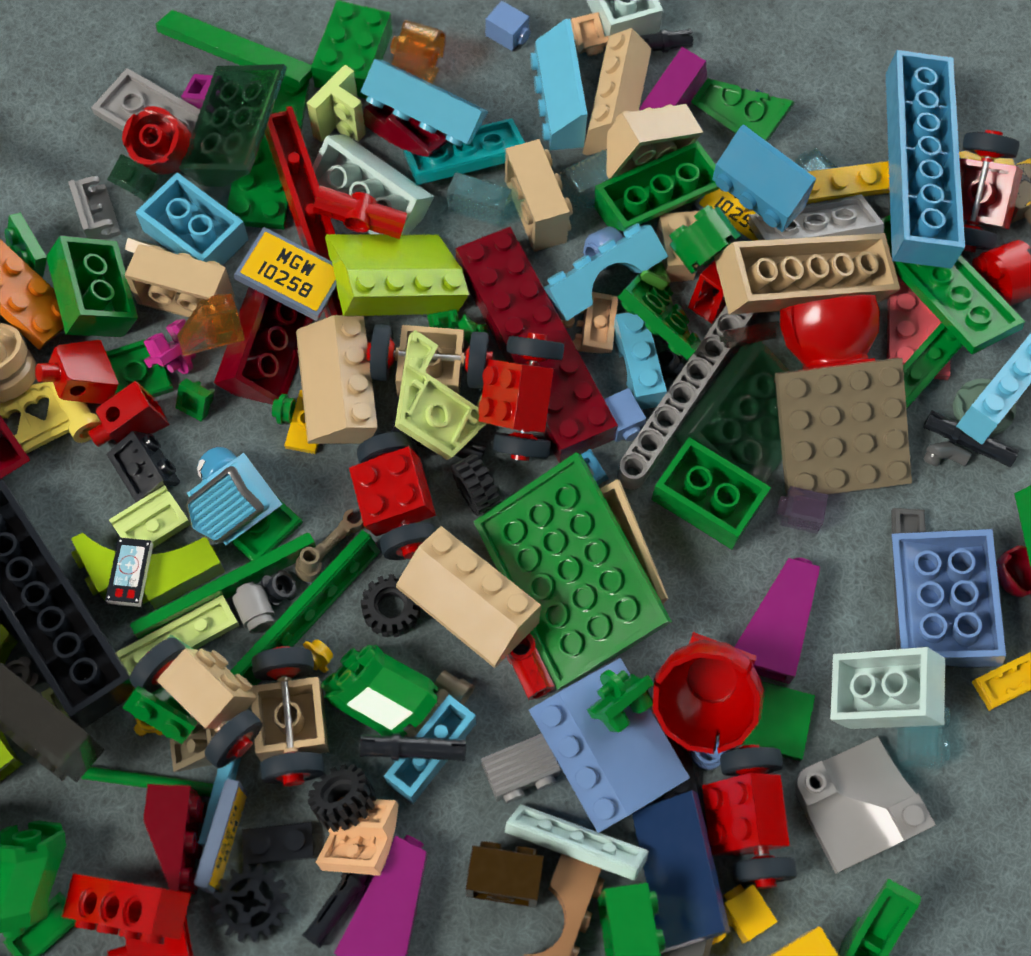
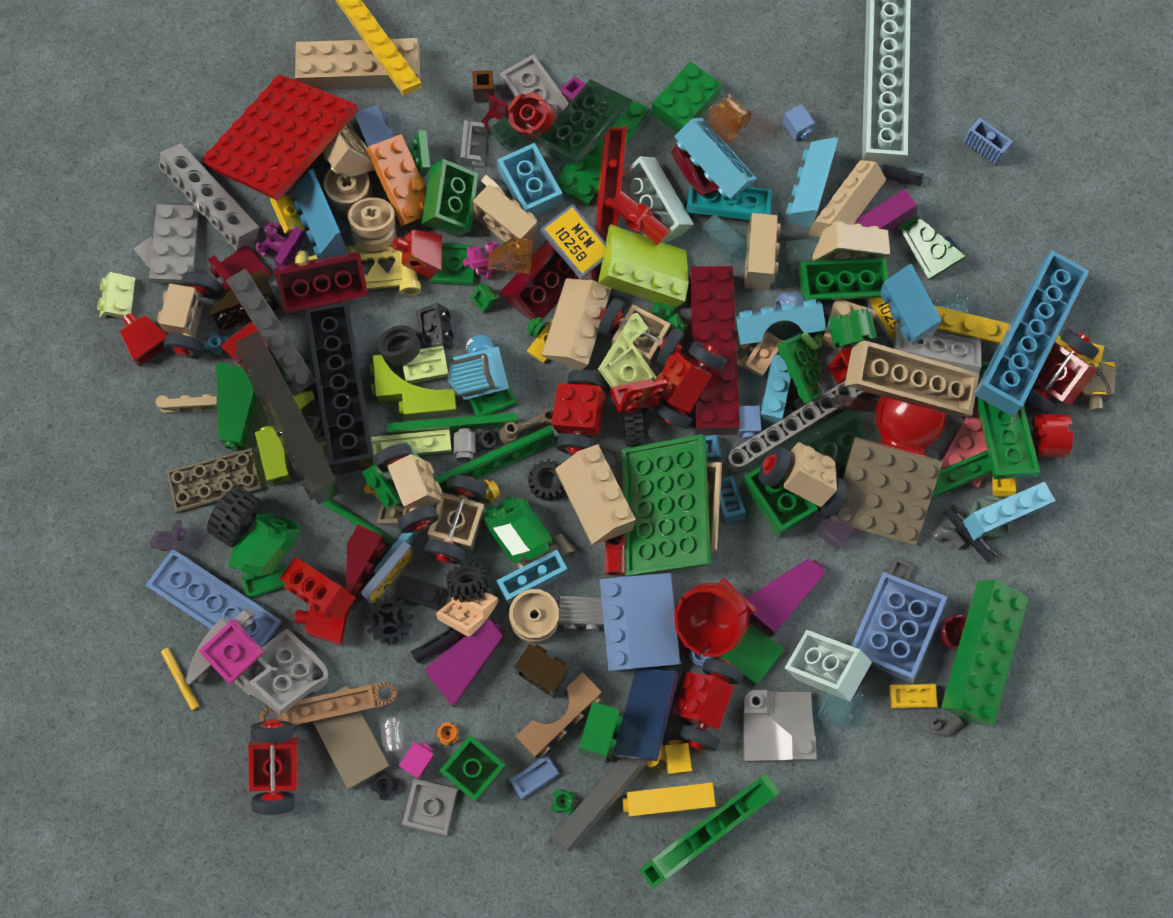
camera: 25 degrees right, 5 degrees up
red torso [88,381,170,447] -> none
tile [105,537,153,607] -> none
green tile [156,10,313,89] -> none
yellowish green bracket [307,65,366,142] -> none
black pin [360,733,466,762] -> none
light aqua tile [505,804,648,881] -> none
light nougat bracket [571,12,609,56] -> none
green hips [587,670,654,733] -> none
none -> black tyre [378,325,421,366]
none -> reddish brown brick [472,70,494,102]
none -> dark red bracket [481,95,509,135]
none -> tan wheel [509,589,559,643]
none -> red bracket [610,379,669,414]
none -> dark azure slope [720,476,746,525]
none -> tan brick [759,442,848,516]
none -> yellow plate [992,474,1016,497]

